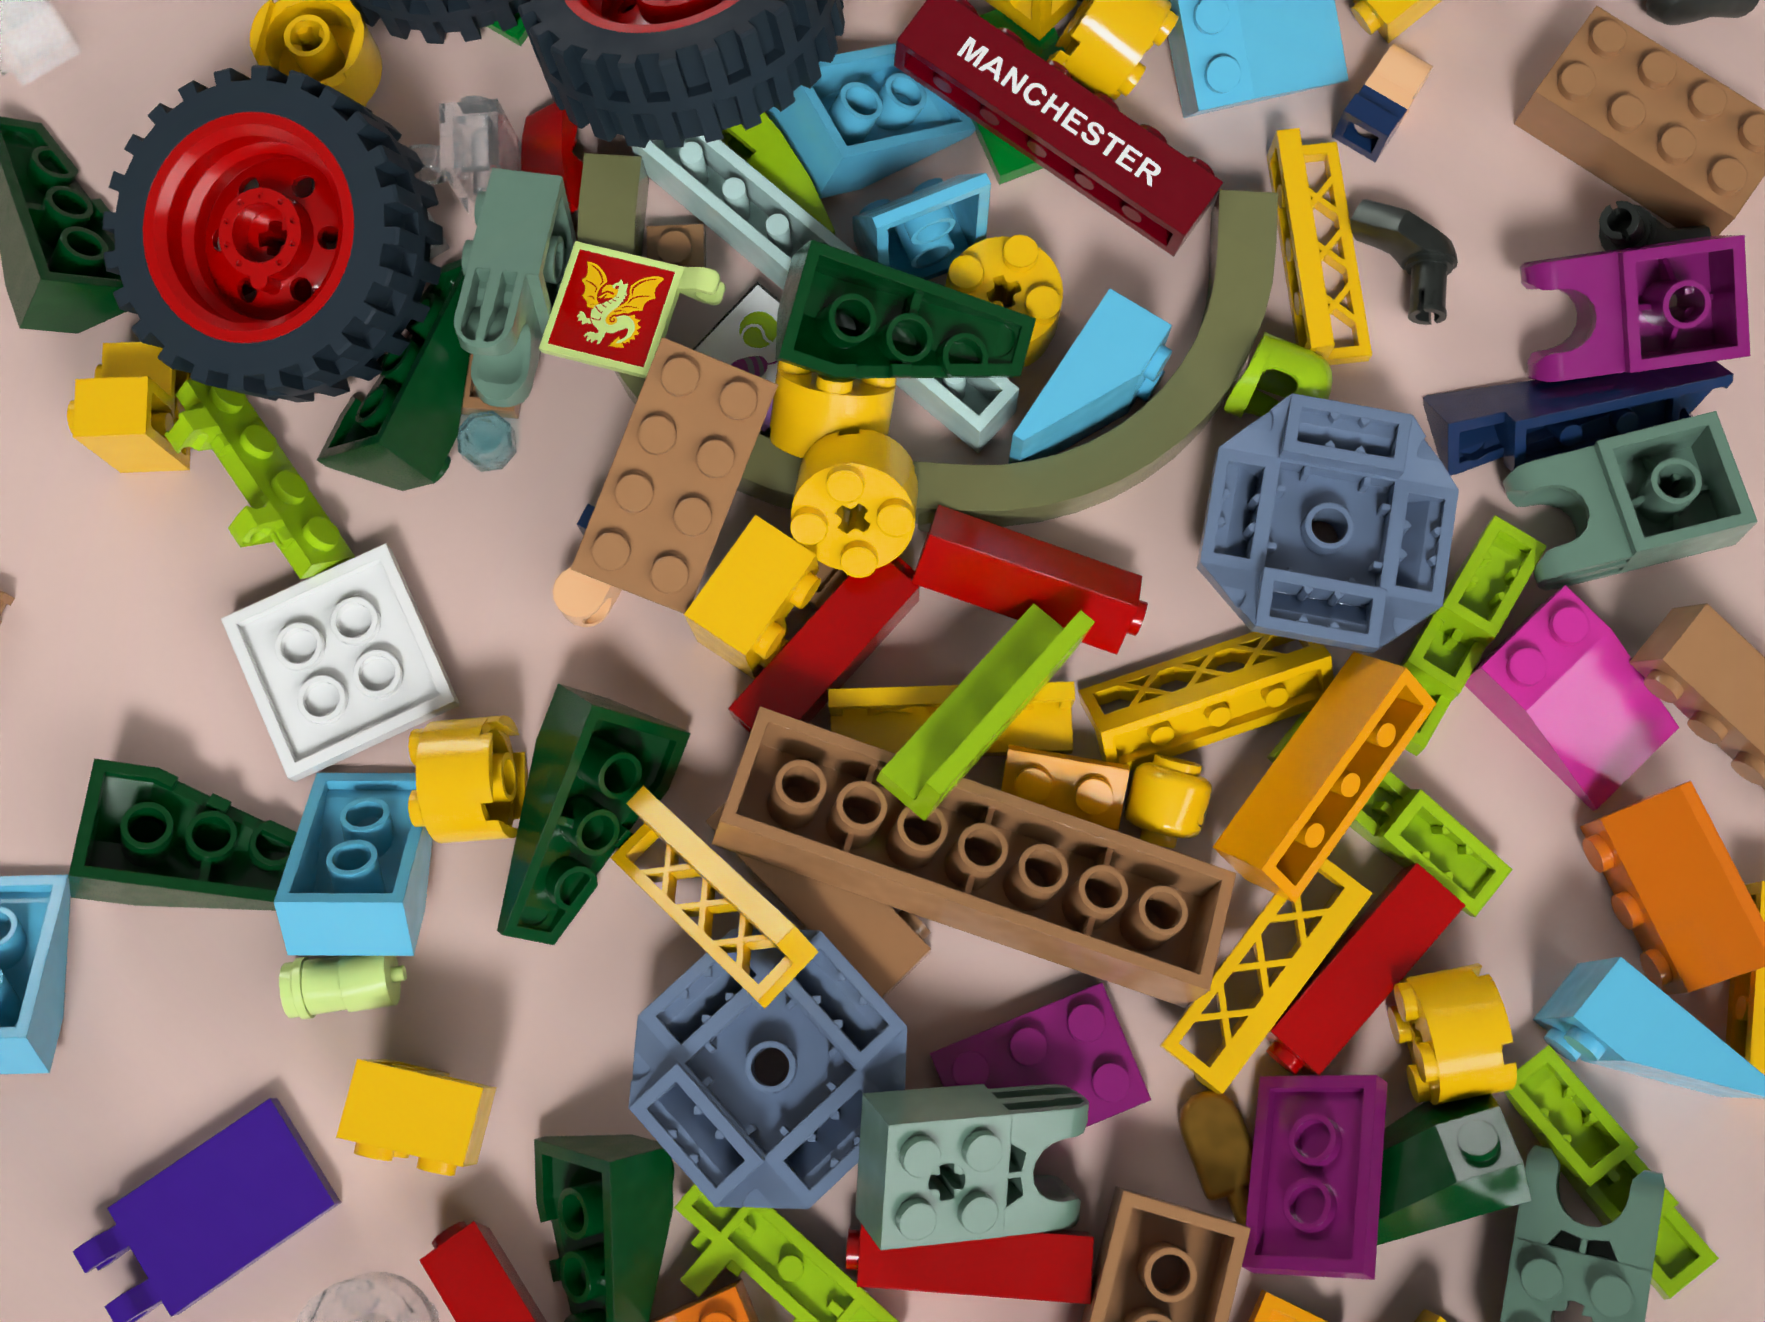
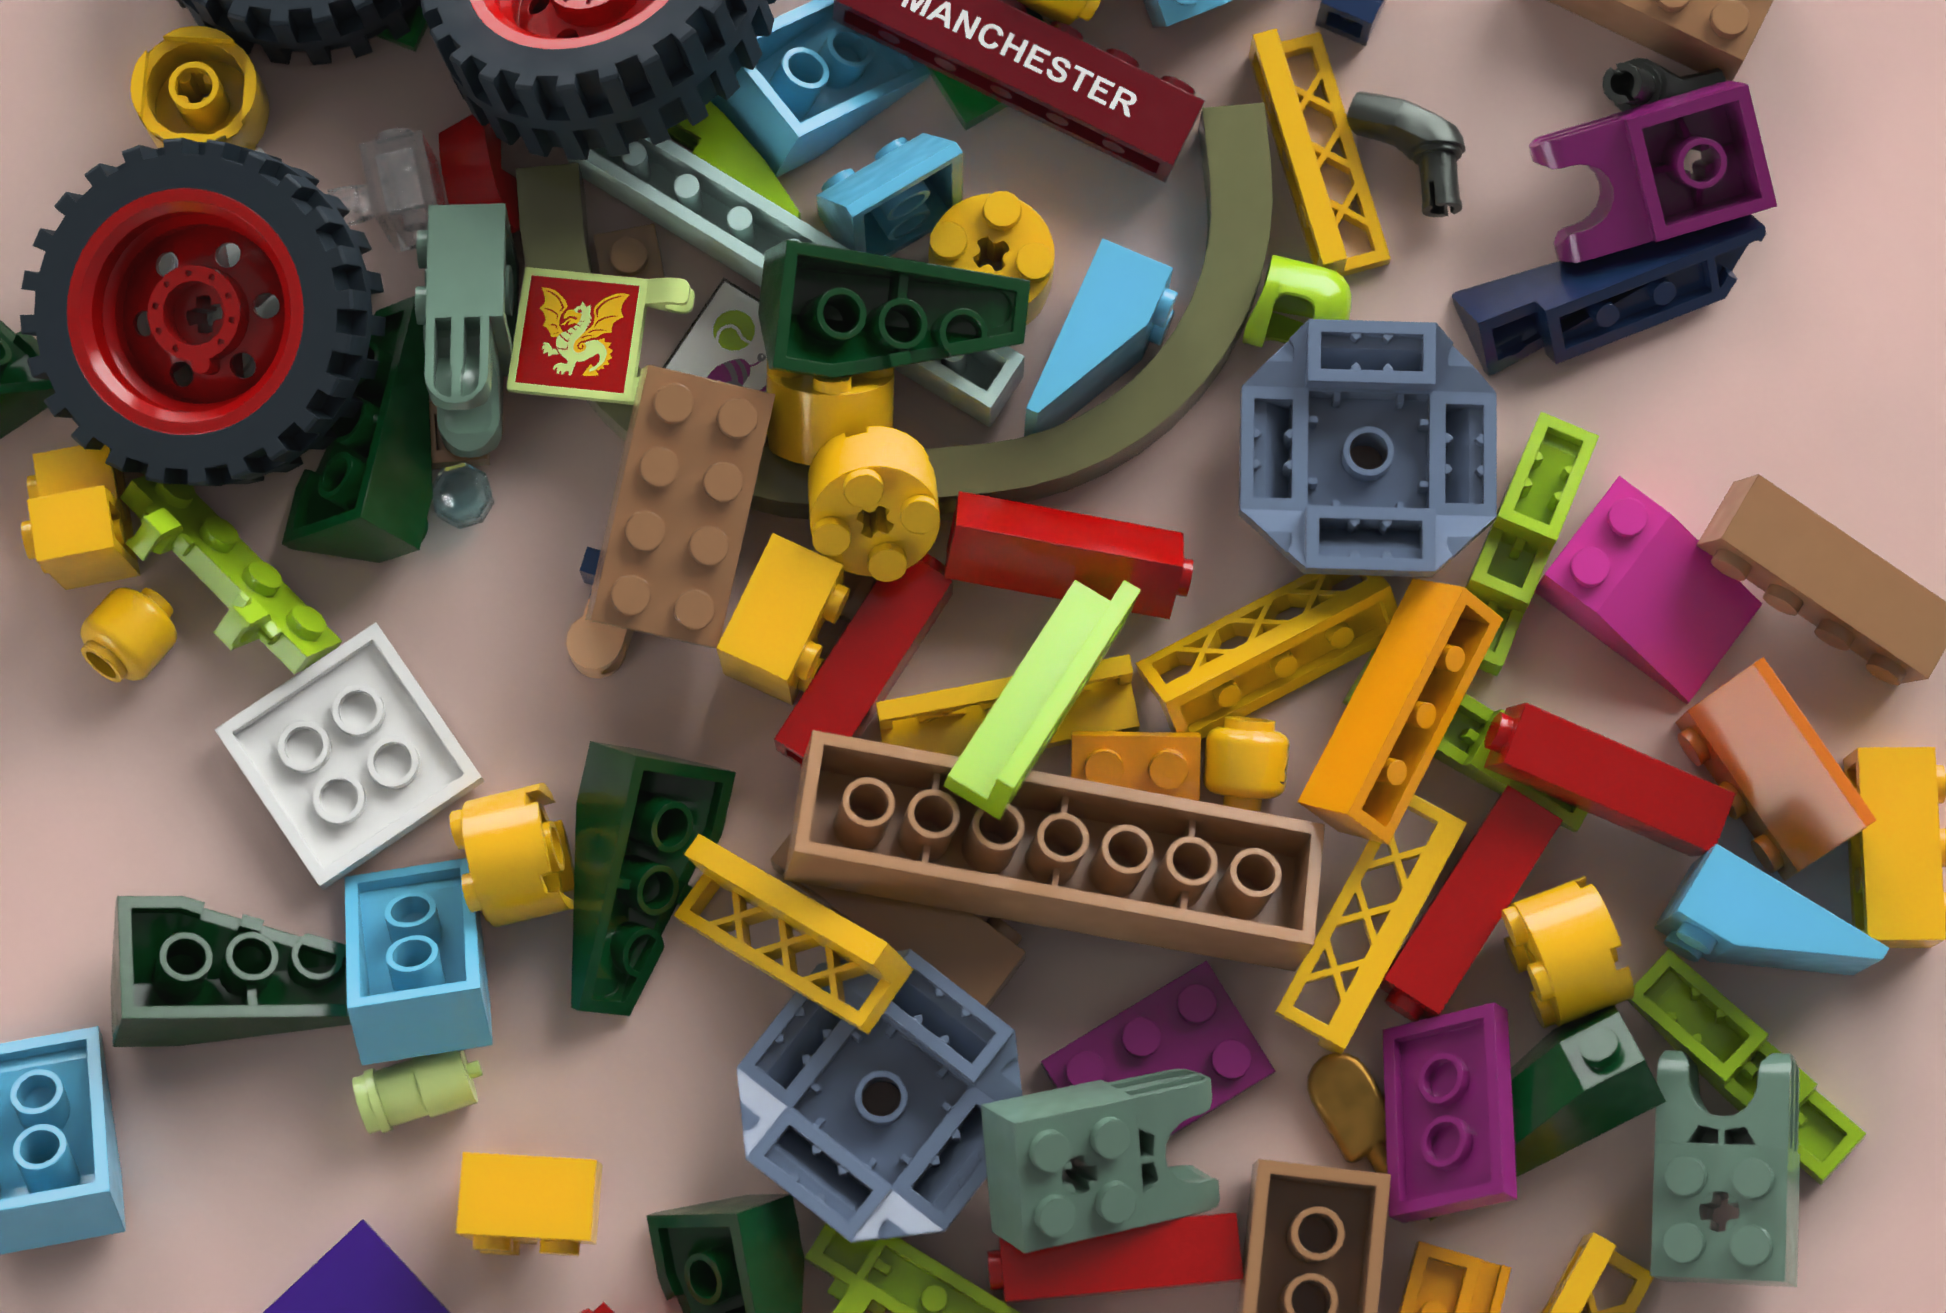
camera: 15 degrees left, 0 degrees up
sand green brick [1503,411,1758,591] -> none
none -> yellow head [80,587,177,683]
none -> red brick [1484,702,1736,857]

